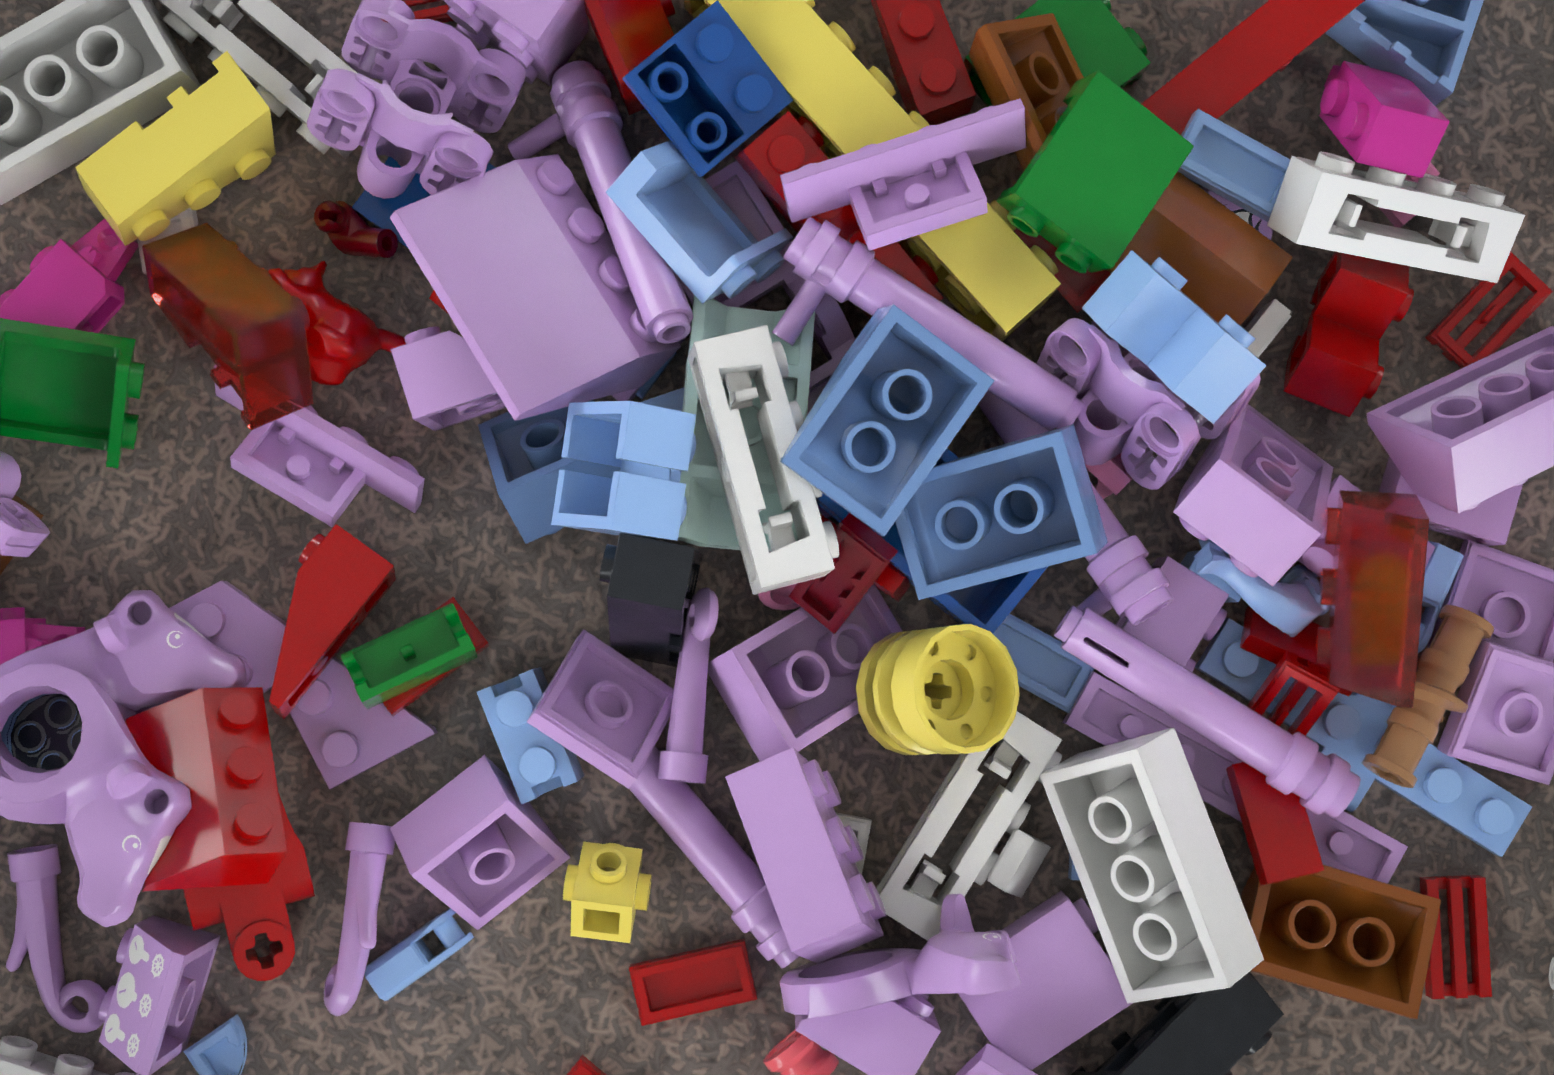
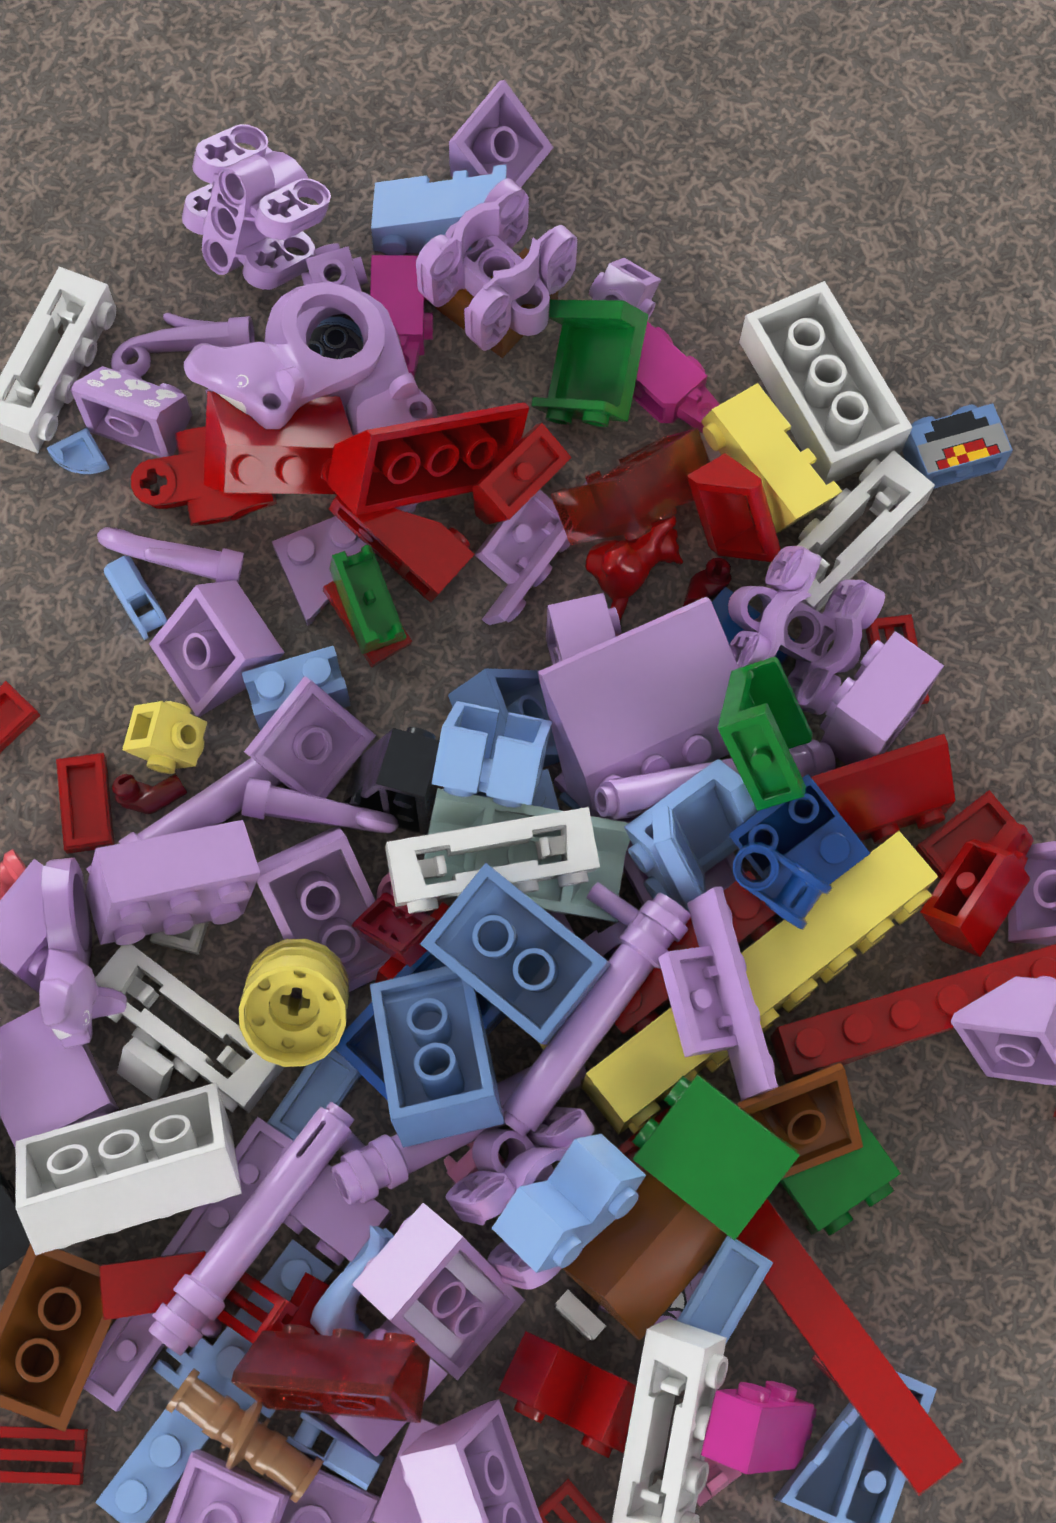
camera: 90 degrees right, 15 degrees down
none -> dark red arm [112,773,187,814]
none -> red slope [327,402,530,515]
none -> red tile [473,423,572,525]
none -> light blue tile [651,805,706,913]
none -> red tile [687,453,781,562]
none -> green panel [717,657,813,811]
none -> blue piece [733,842,832,930]

